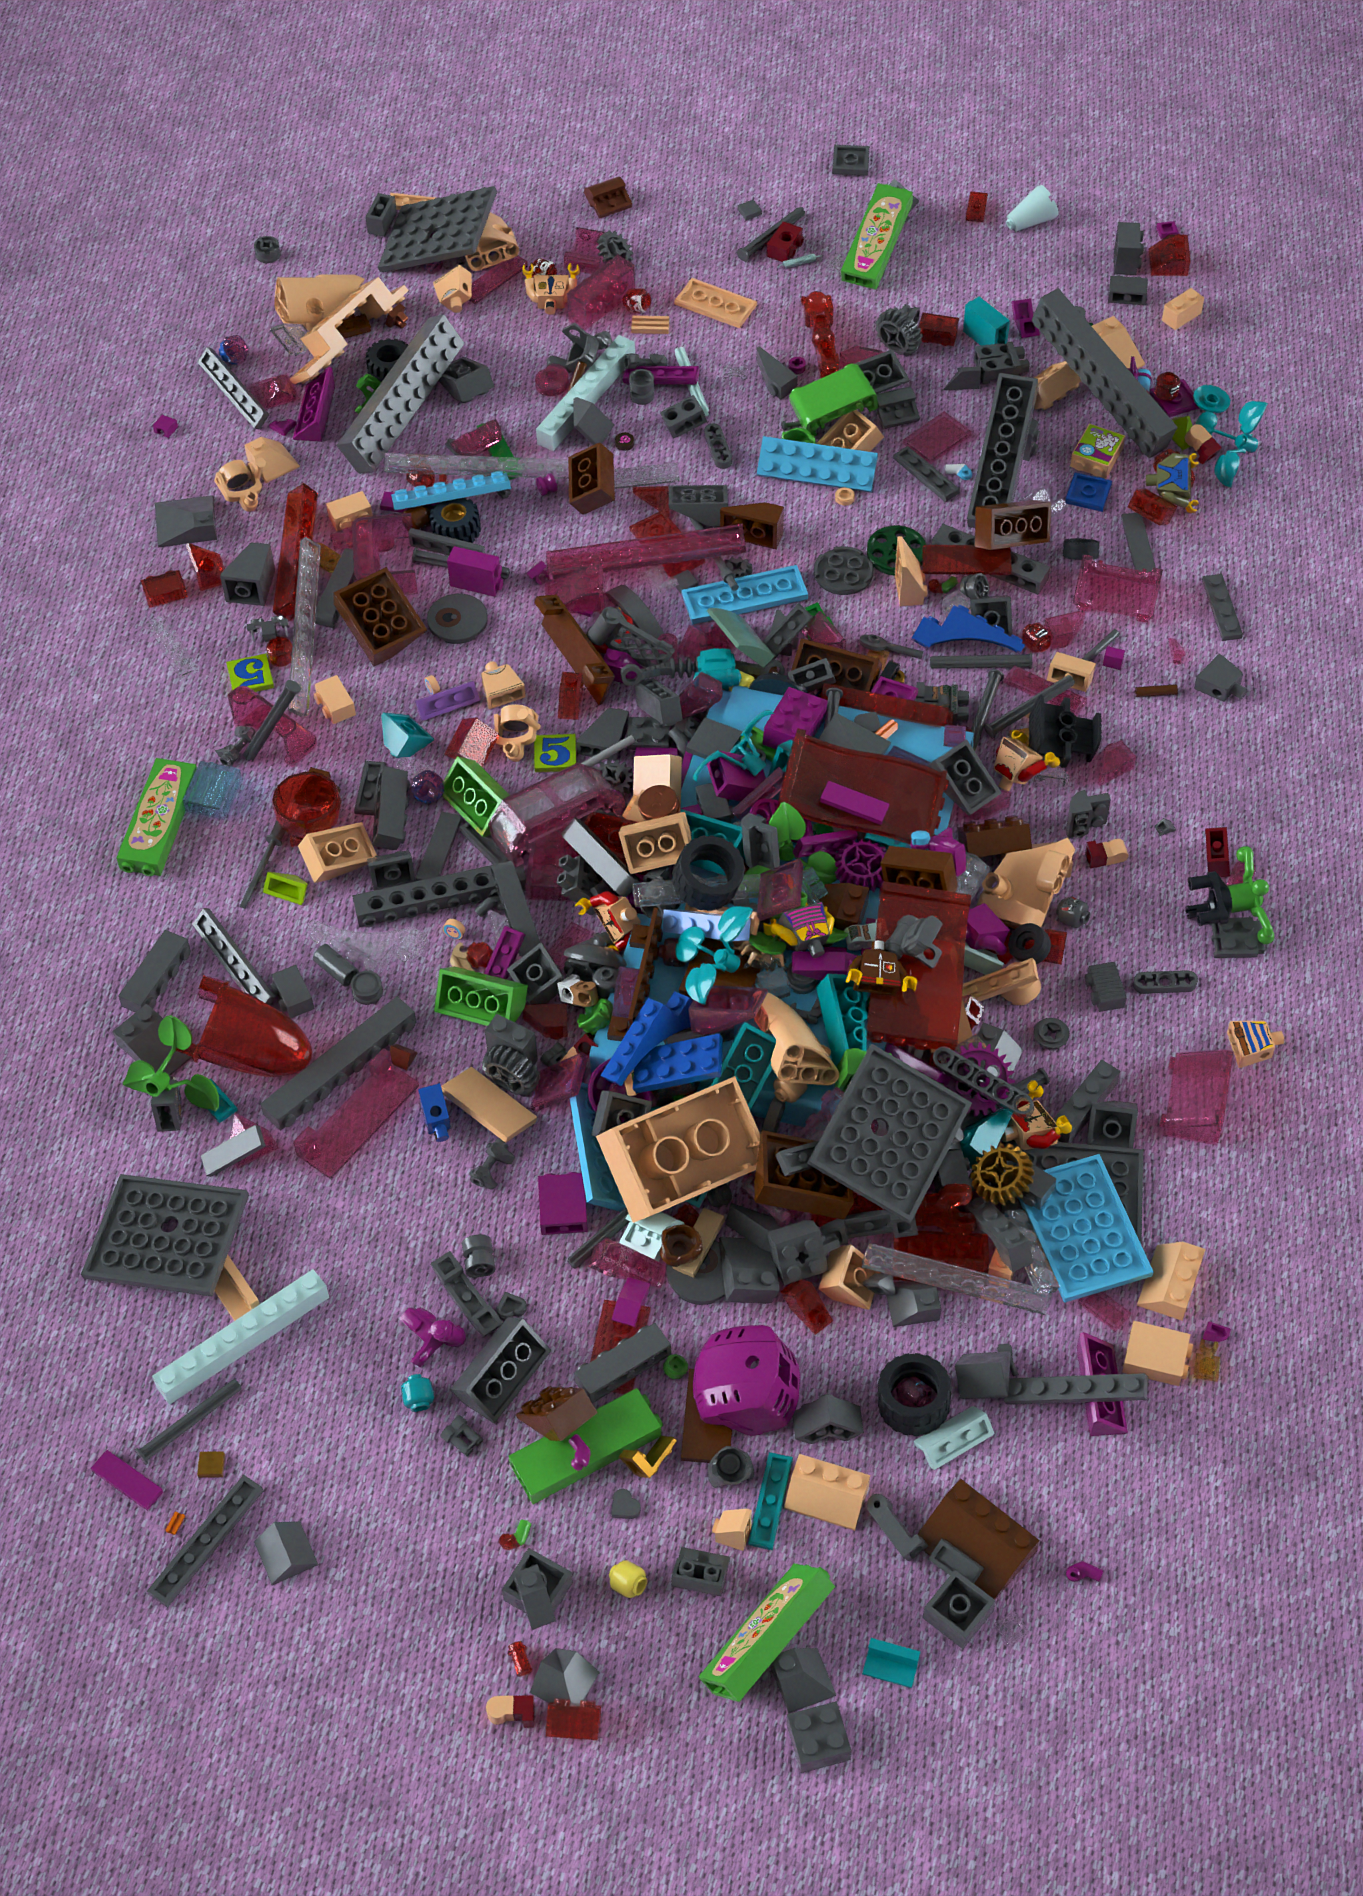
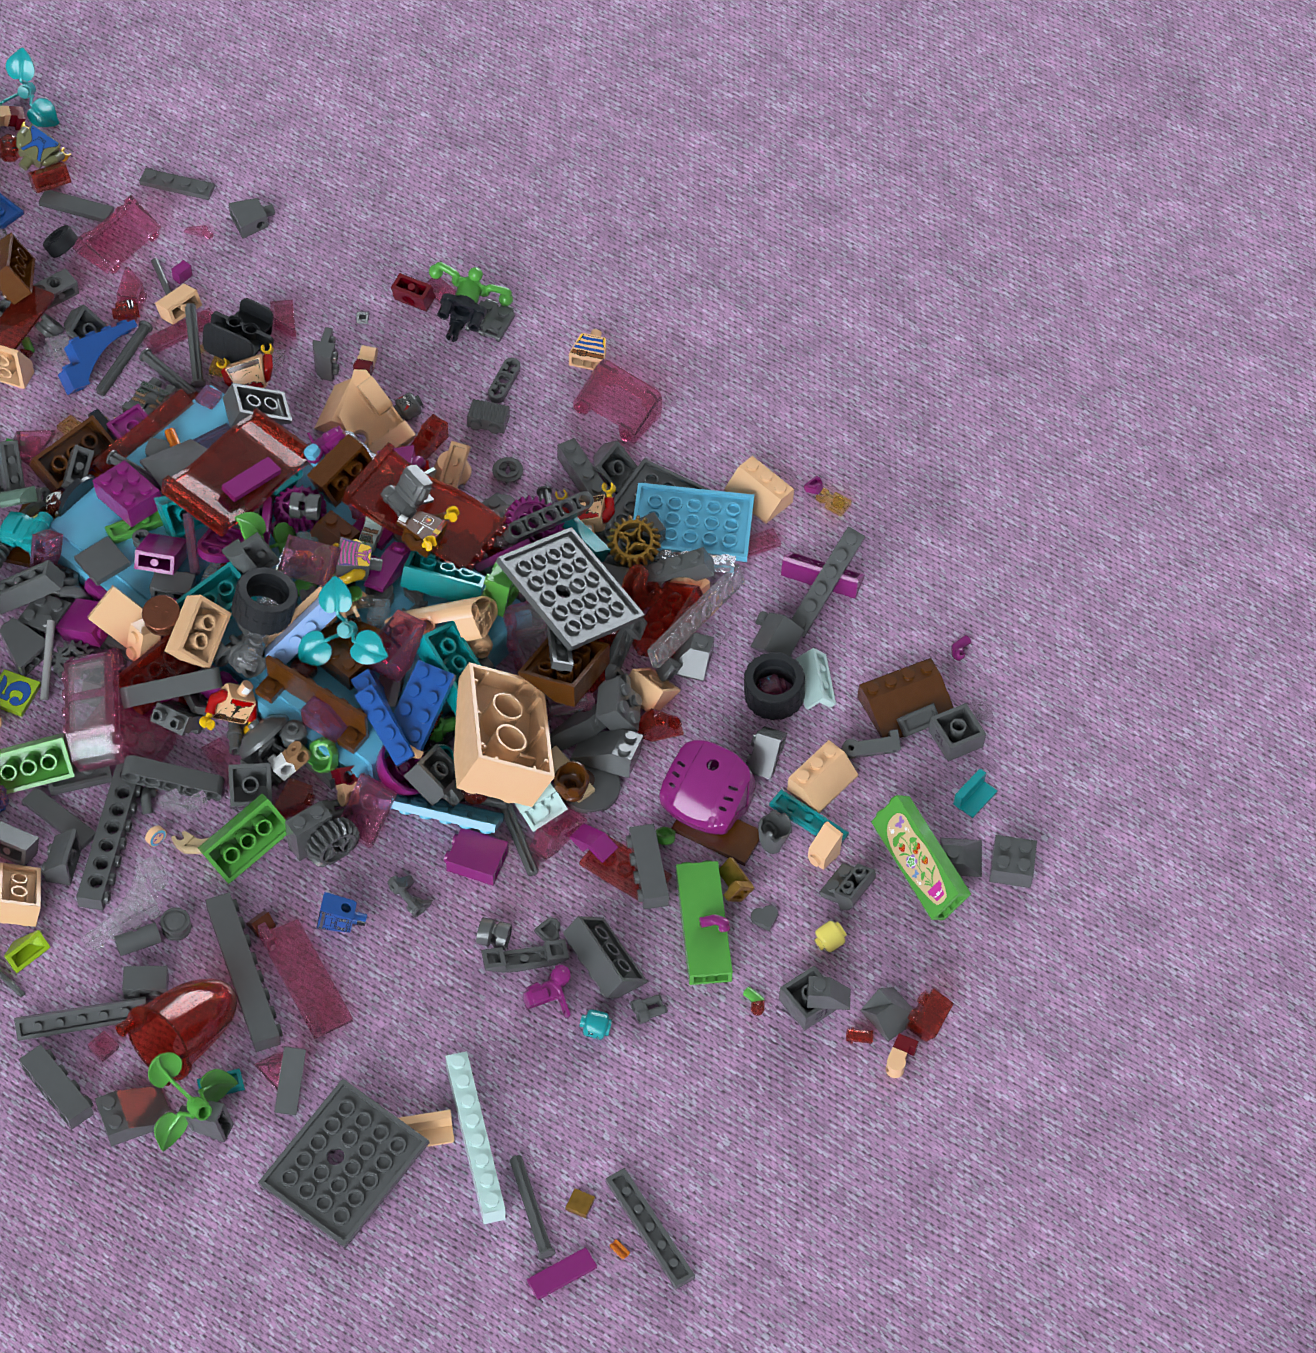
camera: 70 degrees left, 0 degrees up
dark grey slope [254,1521,318,1585] -> none
light nougat tile [441,1067,537,1143] -> none
clear red gear [466,942,493,968] -> none
magenta tile [484,925,526,980] -> none
reddish brown slope [515,1386,598,1441] -> none
teal plant [693,710,774,782] -> none
dark grey piece [859,634,923,659] -> none
reddish brown brick [957,815,1032,859] -> none
black tyre [1008,923,1051,964] -> none
light nougat brick [1122,1320,1193,1386] -> none
reddish brown piece [1135,684,1178,697] -> none
none -> dark grey wheel [289,492,321,521]

